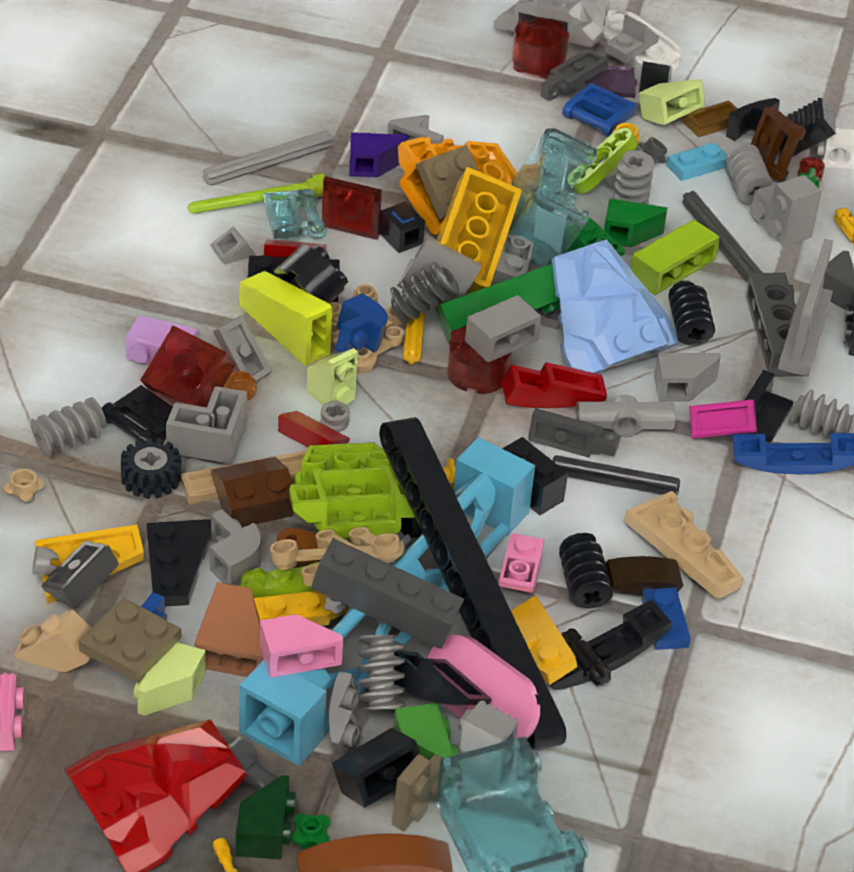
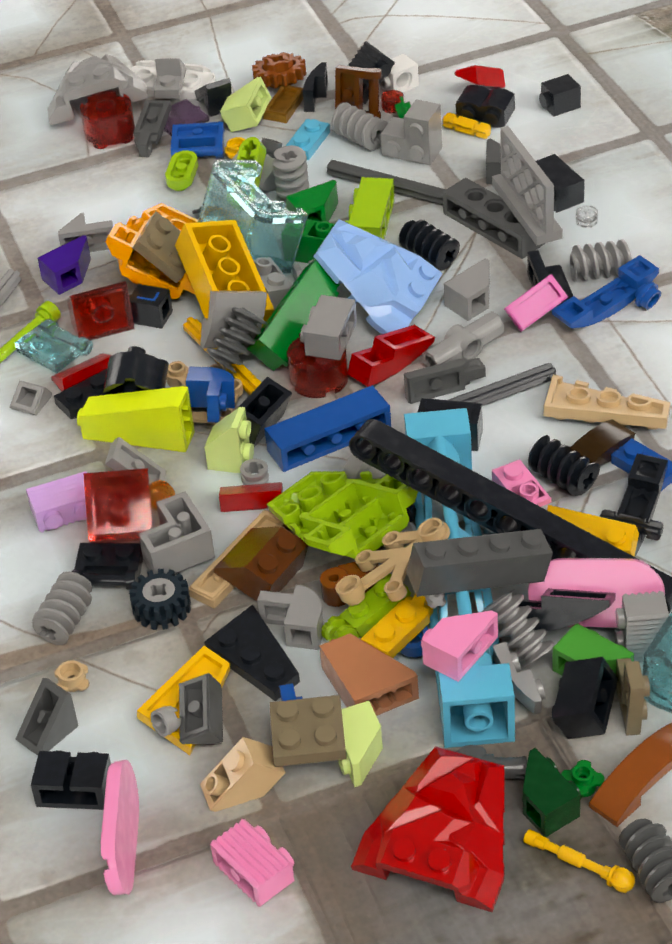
camera: 30 degrees left, 0 degrees up
none -> lime plate [165,150,198,191]
none -> black brick [239,376,292,447]
none -> dark orange gear [252,52,307,88]
none -> blue brick [264,385,391,472]
none -> blue plate [635,282,662,310]

